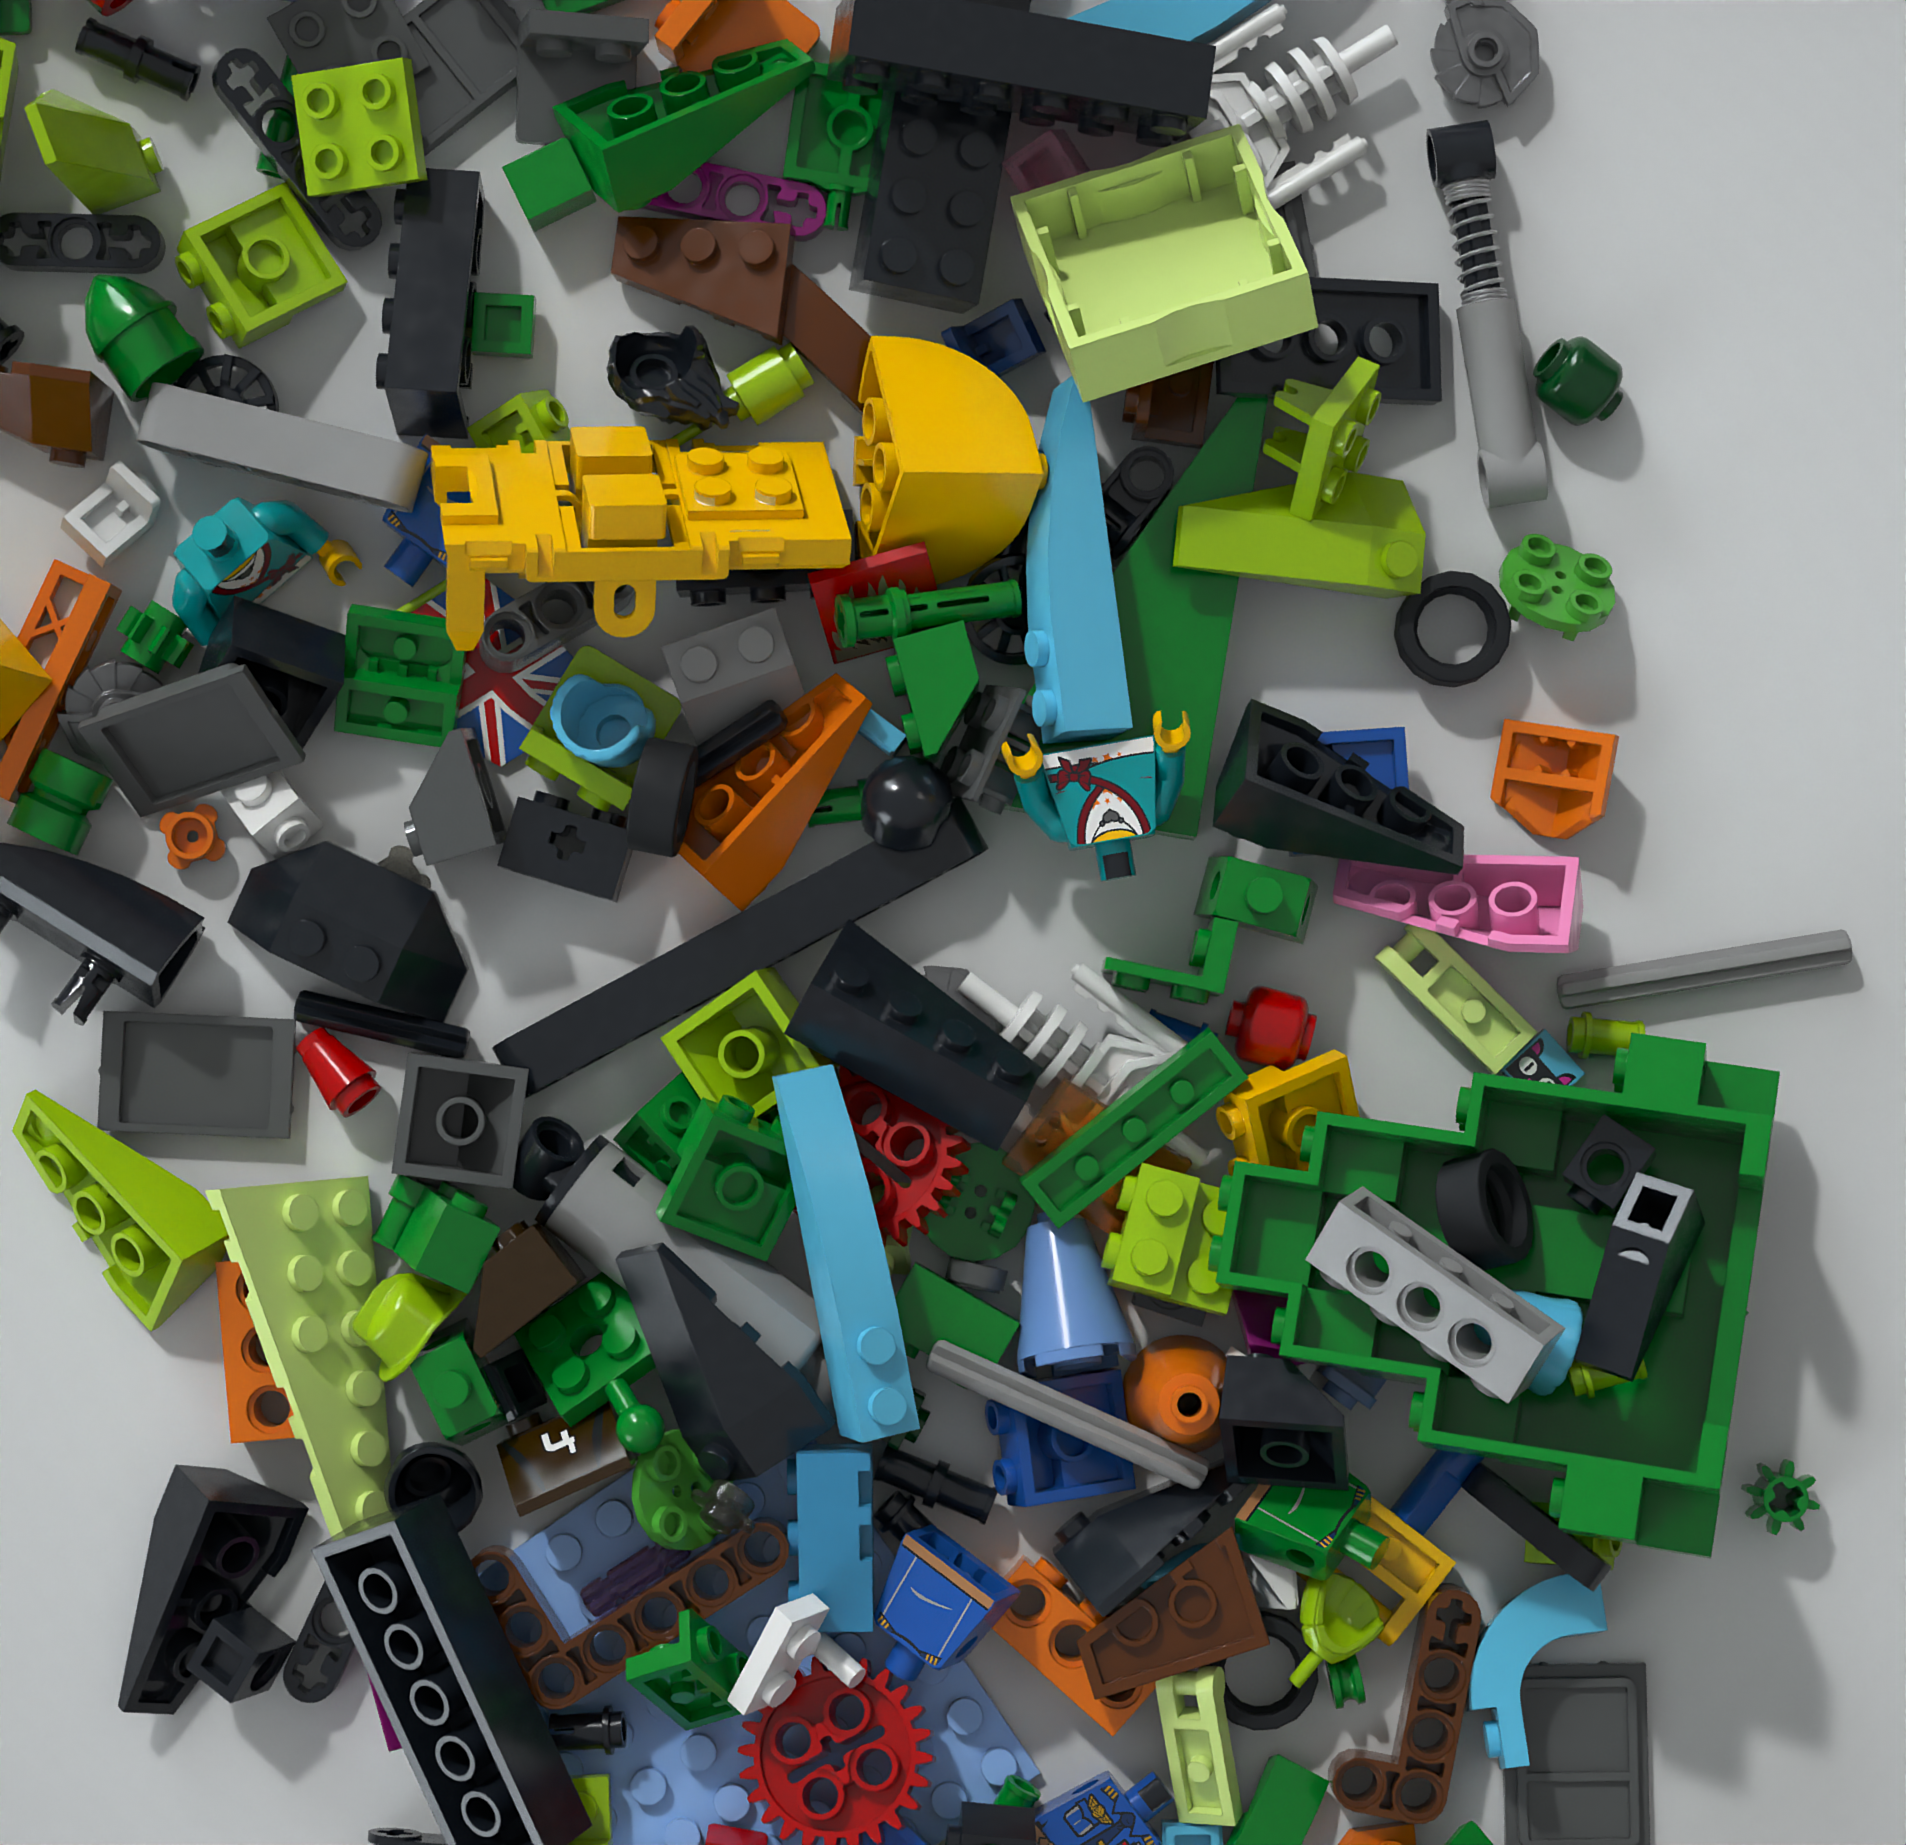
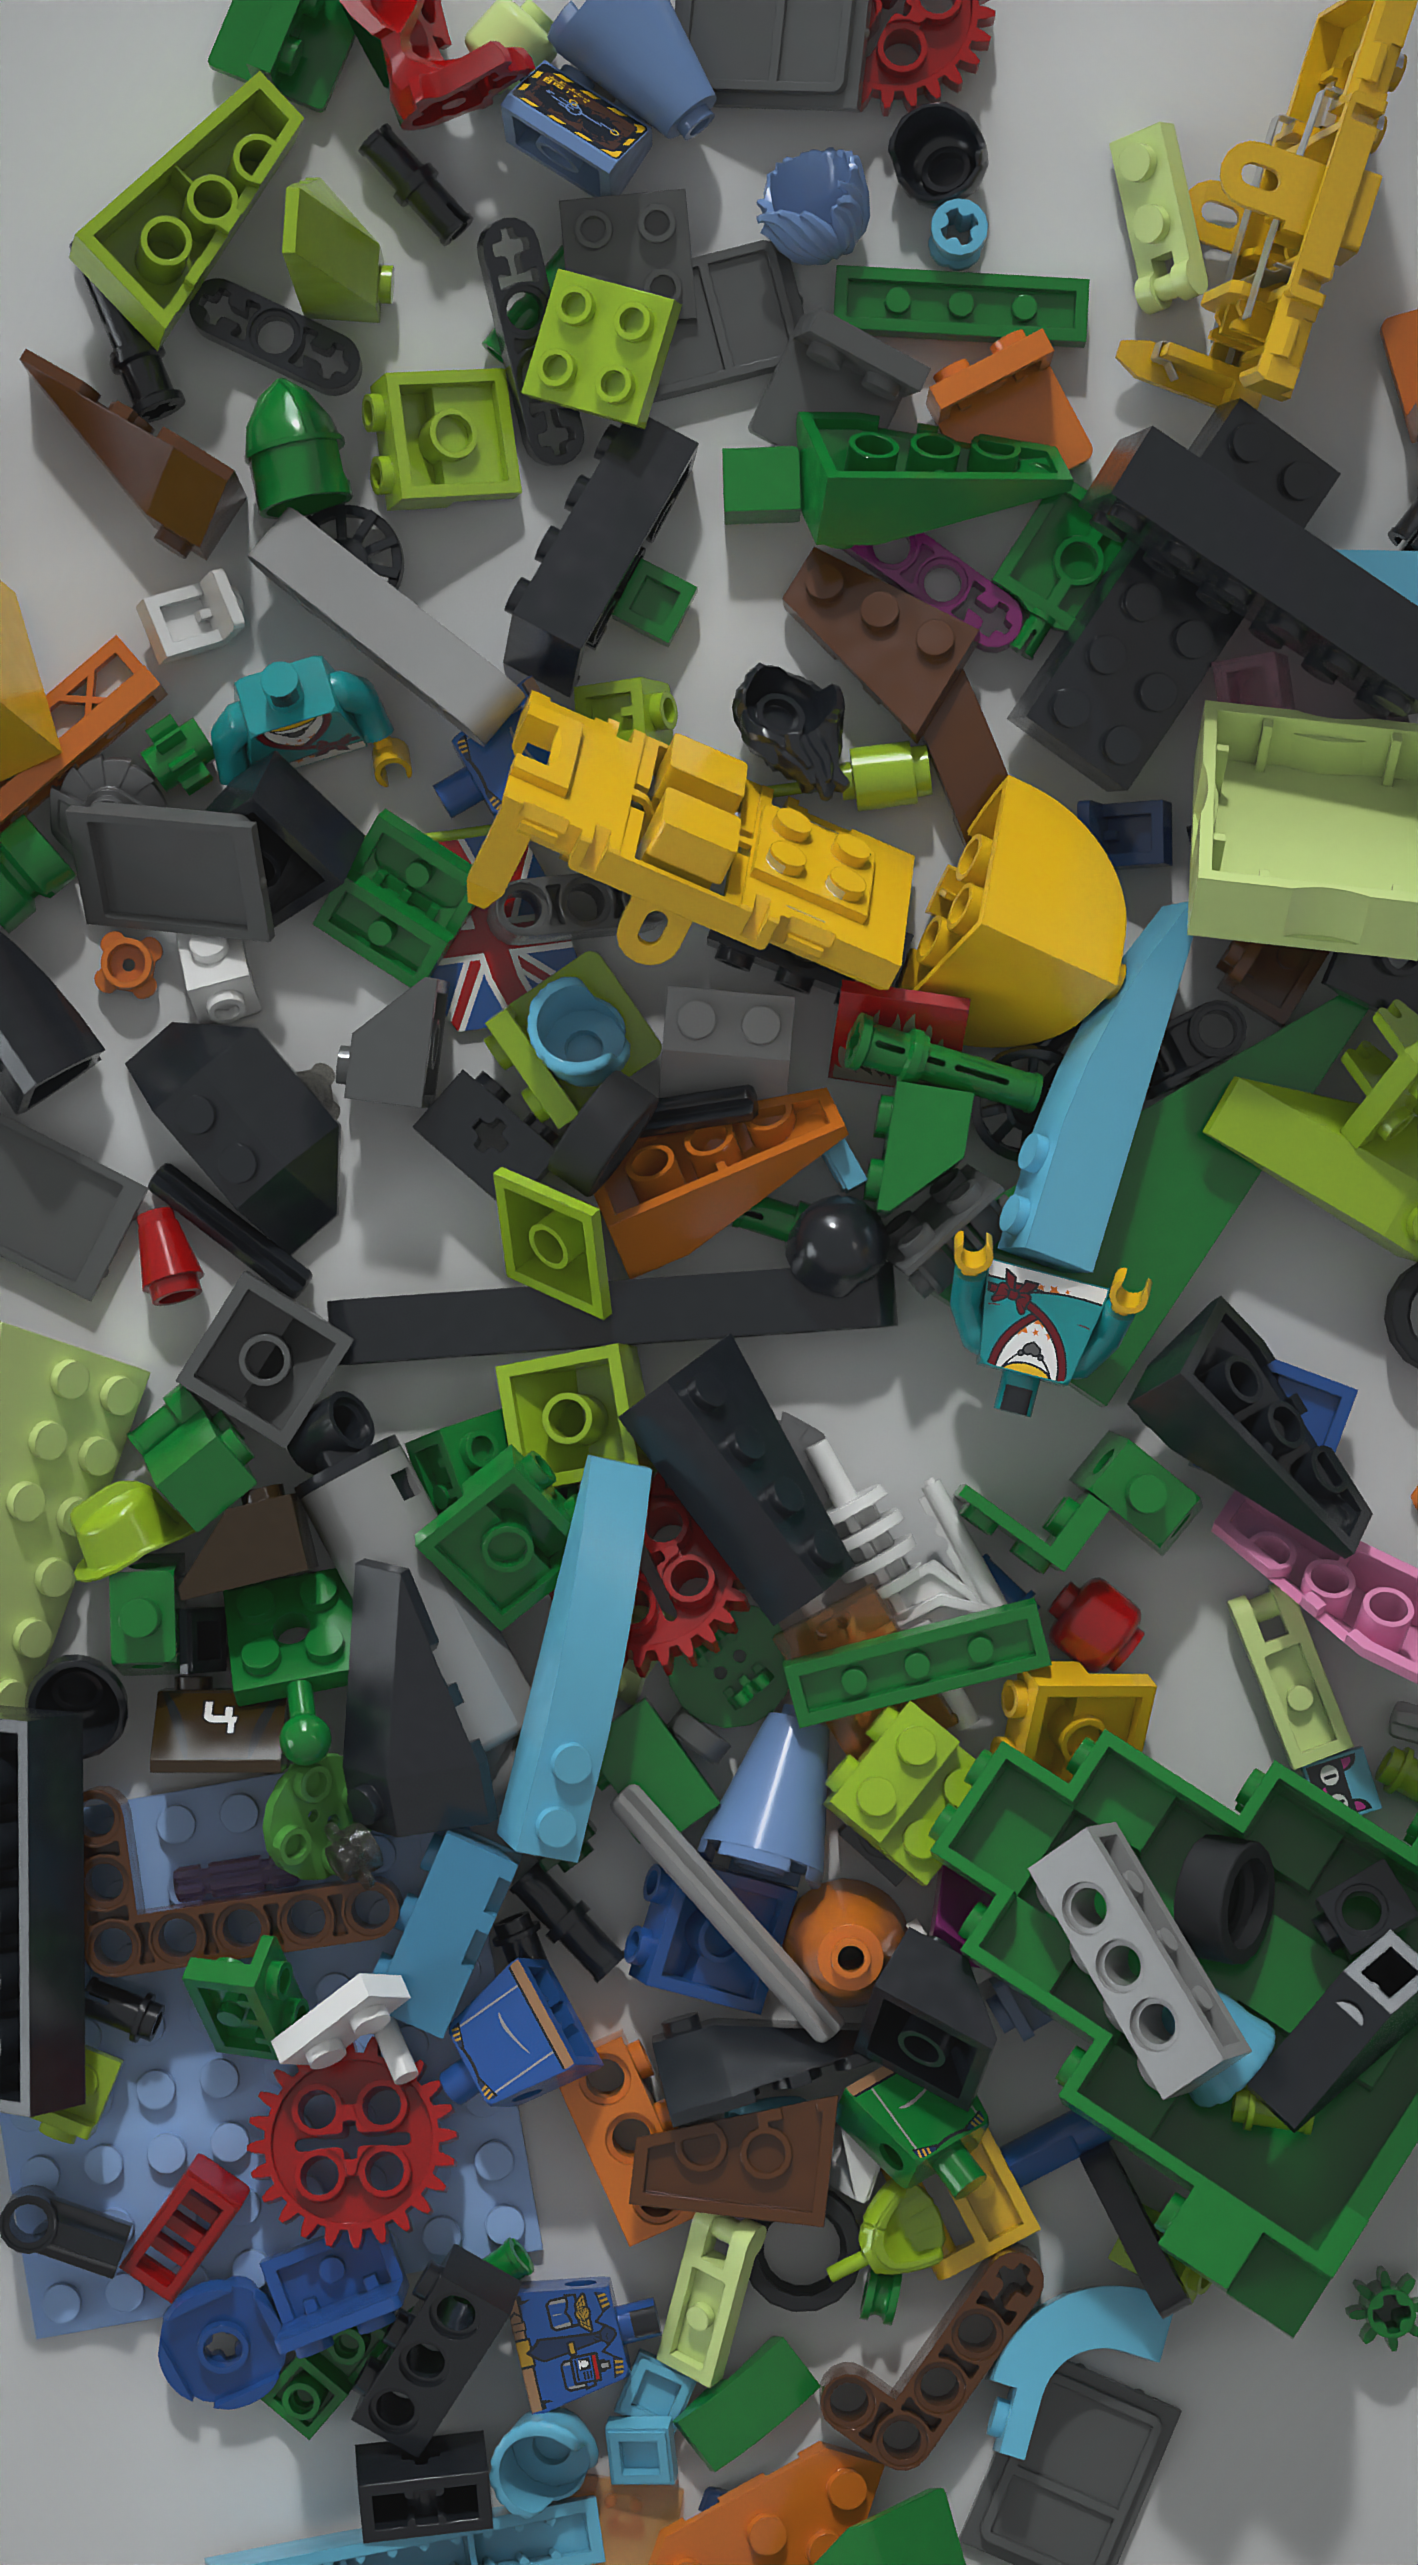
camera: 25 degrees right, 0 degrees up
none -> lime slope [493,1167,612,1320]

